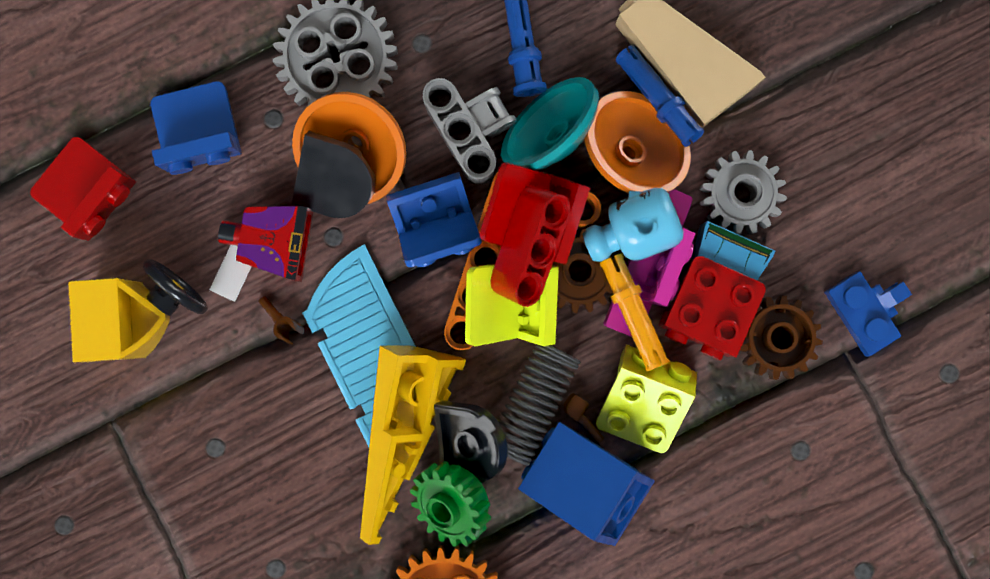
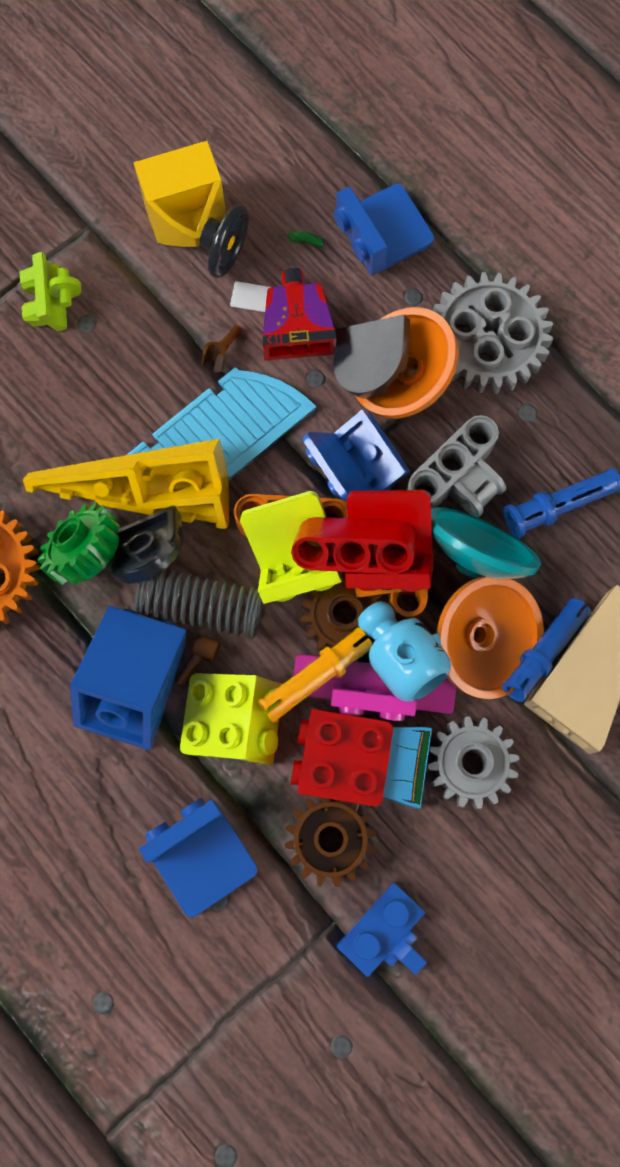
camera: 75 degrees right, 10 degrees down
red bracket [30,137,136,241] -> none
none -> lime hips [19,252,81,332]
none -> blue bracket [138,798,258,917]
none -> green leg [288,231,324,249]

